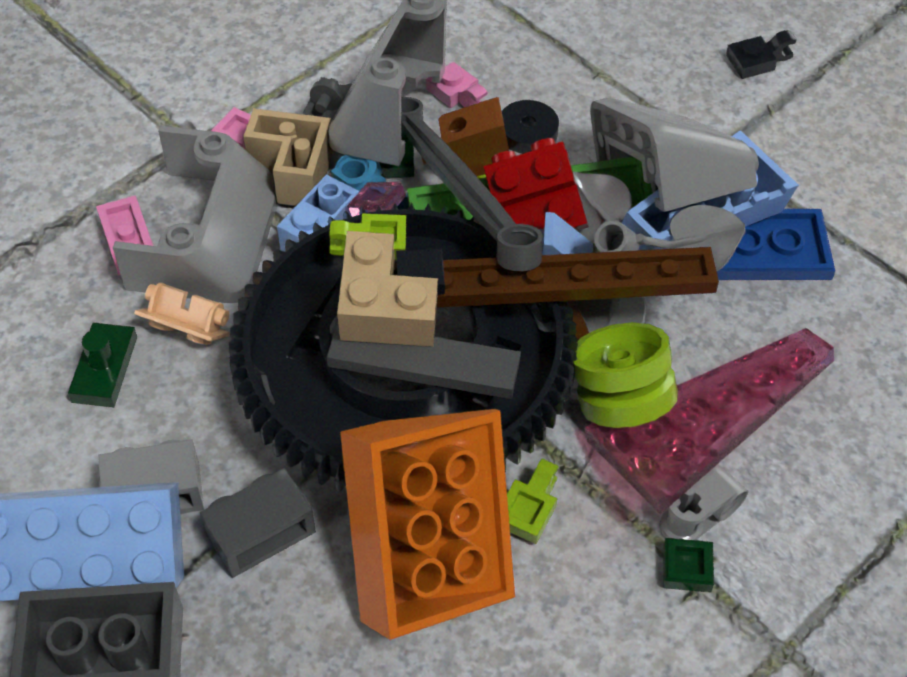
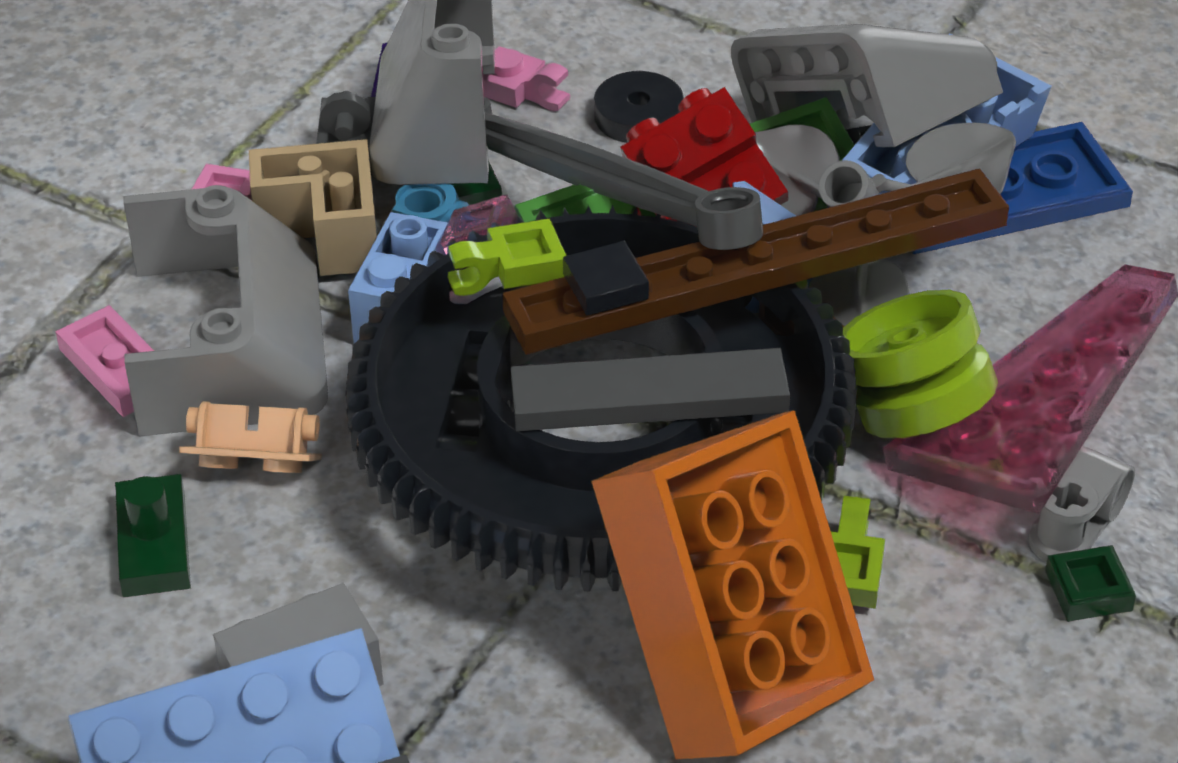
camera: 15 degrees left, 10 degrees down
dark grey piece [200,468,316,578] -> none
tan brick [337,231,438,347] -> none
dark orange torso [421,97,509,177] -> none

